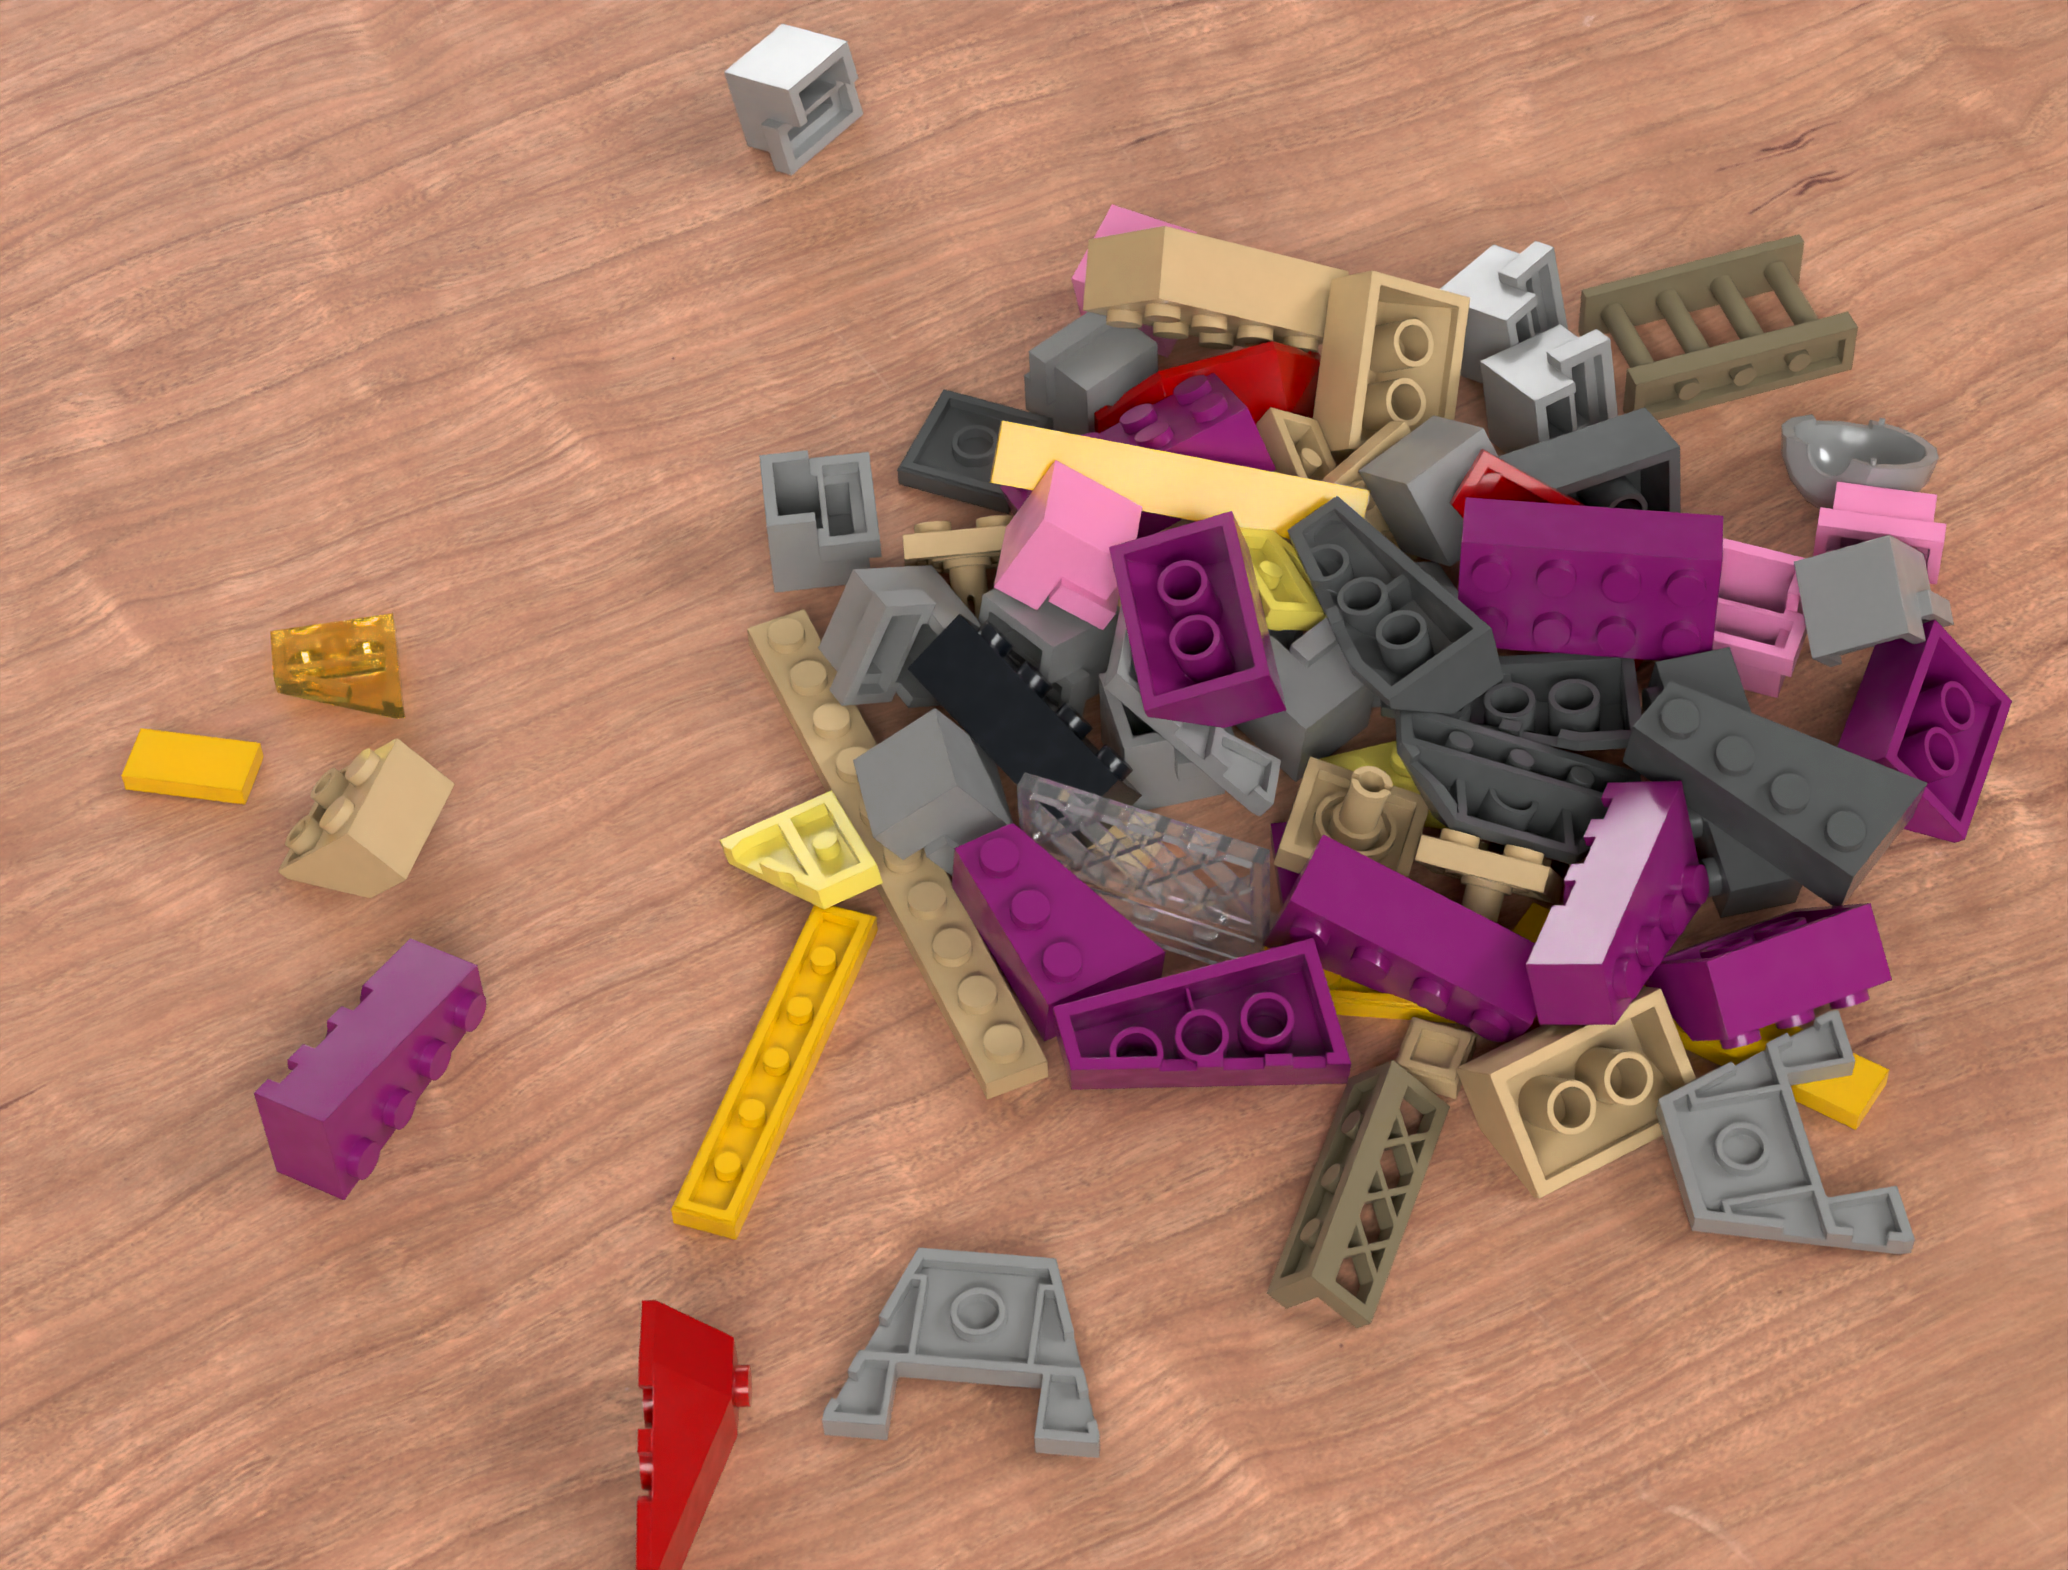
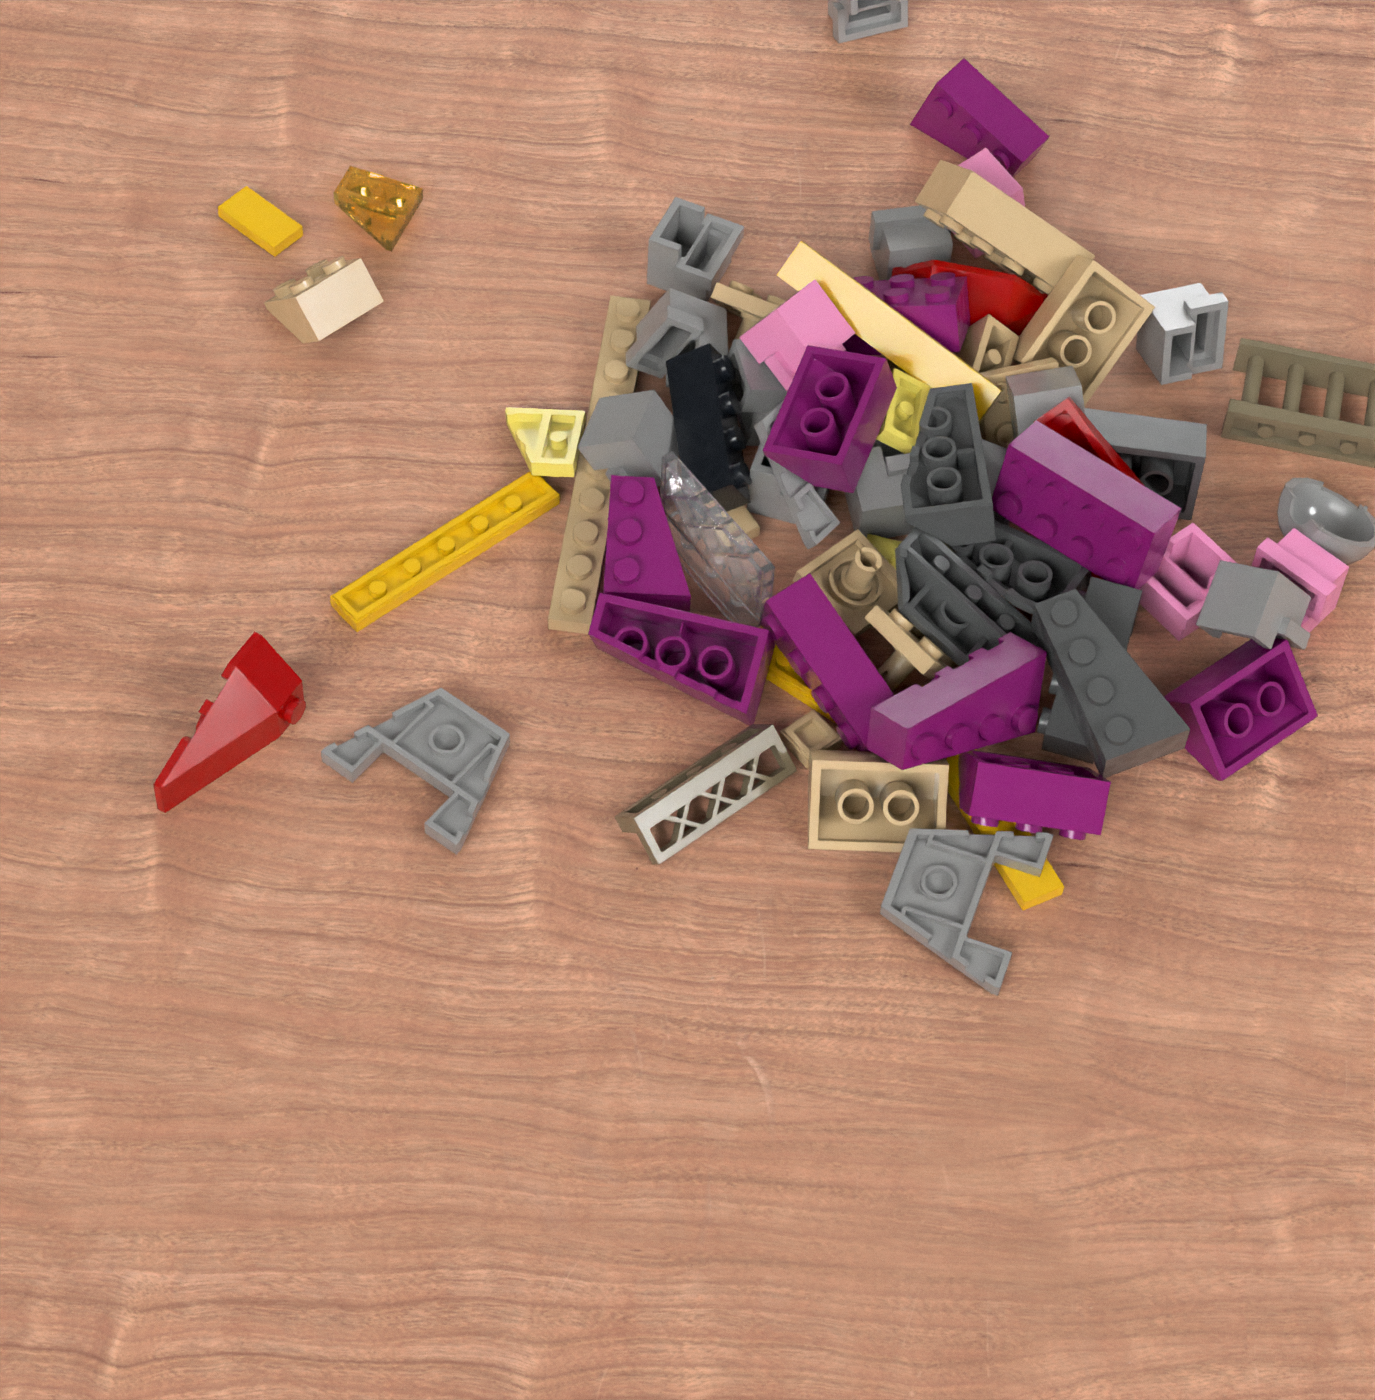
camera: 25 degrees right, 5 degrees up
magenta wedge [254,938,486,1200] -> none
dark grey tile [897,389,1054,514] -> none
light grey plate [1480,325,1618,453] -> none
none -> magenta wedge [910,58,1049,178]

